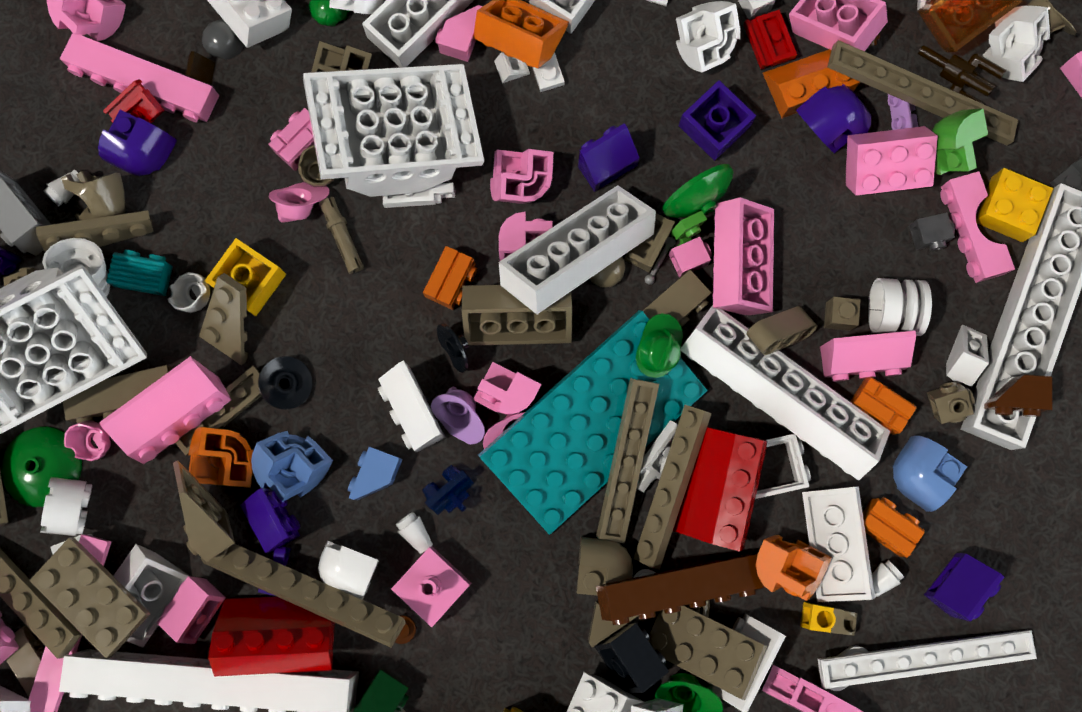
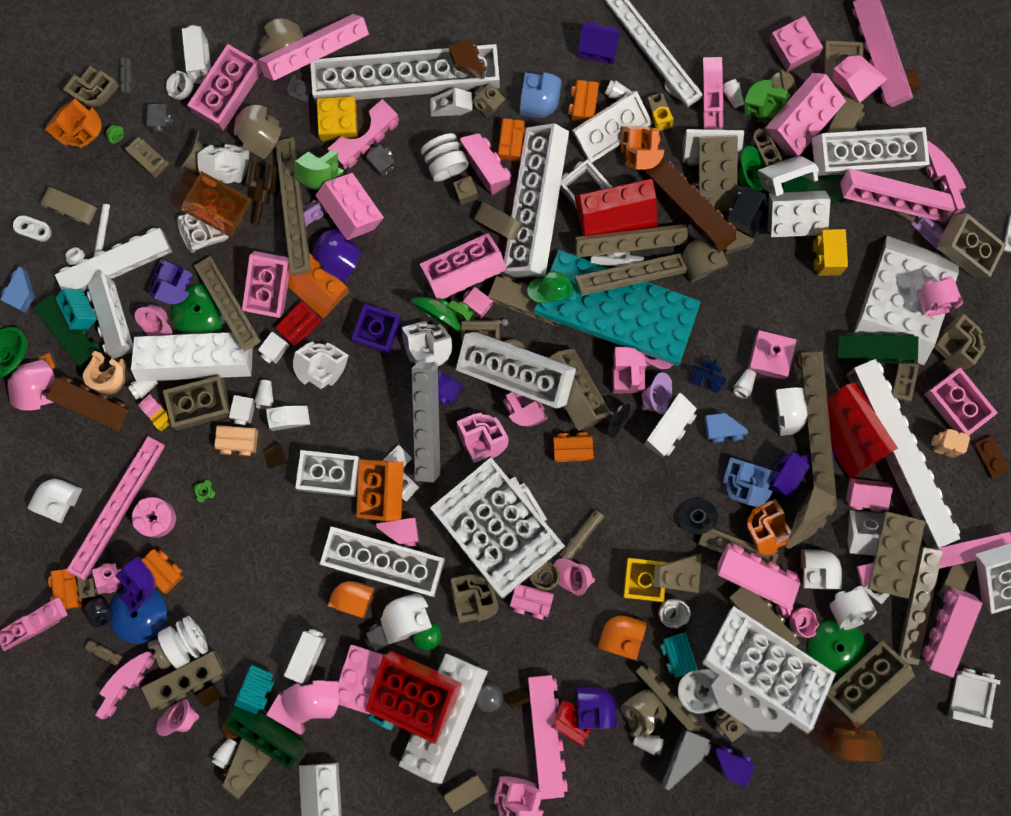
camera: 115 degrees left, 0 degrees up
none -> dark tan brick [234,105,282,159]
none -> white brick [402,321,452,366]
none -> light grey brick [412,362,440,482]
none -> orange brick [597,615,646,660]
none -> white brick [801,549,842,590]

